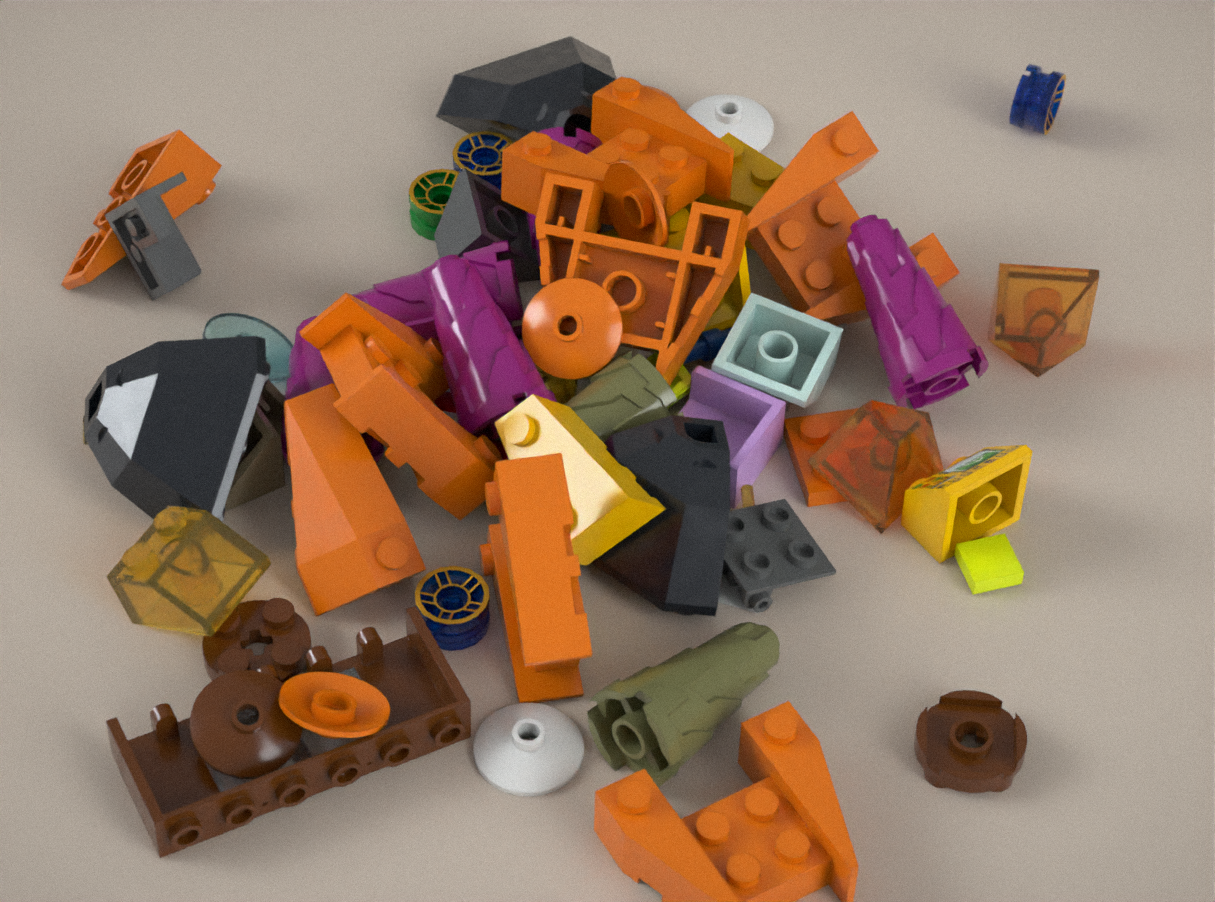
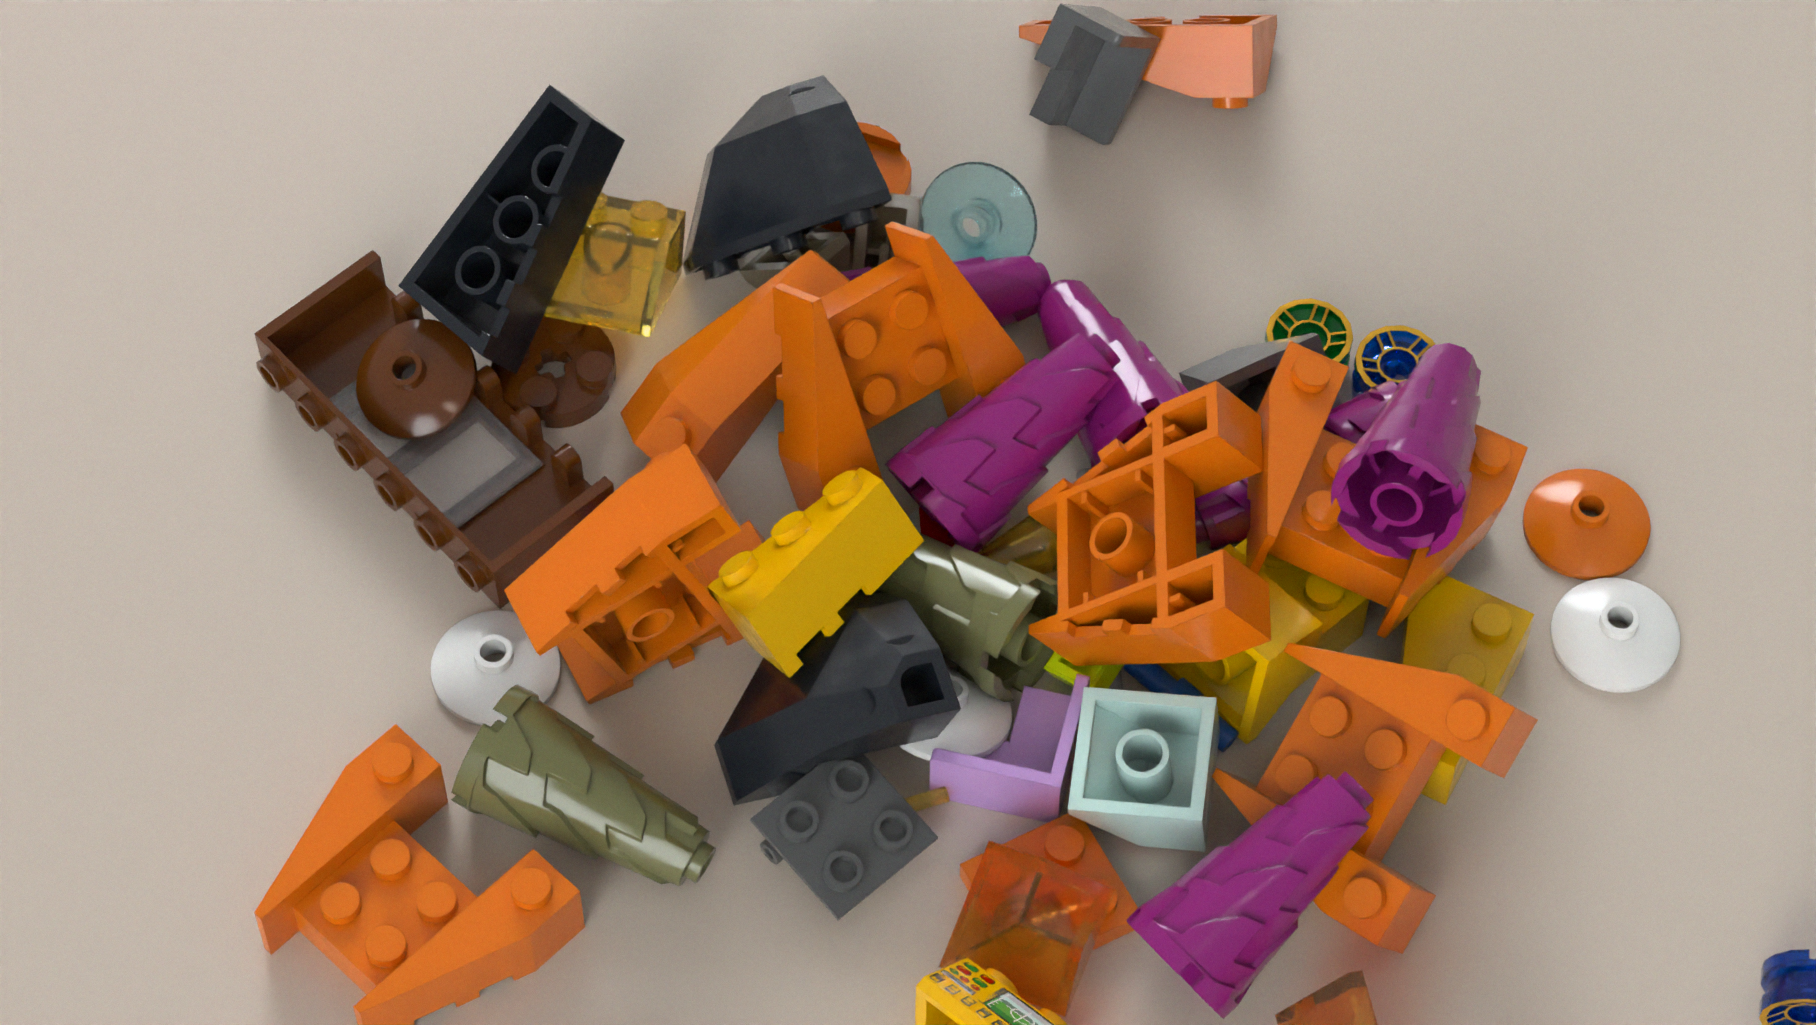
camera: 75 degrees right, 10 degrees up
orange dish [279,671,390,739] -> none
black brick [436,36,617,140] -> none
orange dish [522,278,623,380] -> none
orange dish [603,160,667,247] -> none
none -> black wedge [398,84,625,374]
none -> magenta cone [1331,343,1481,560]

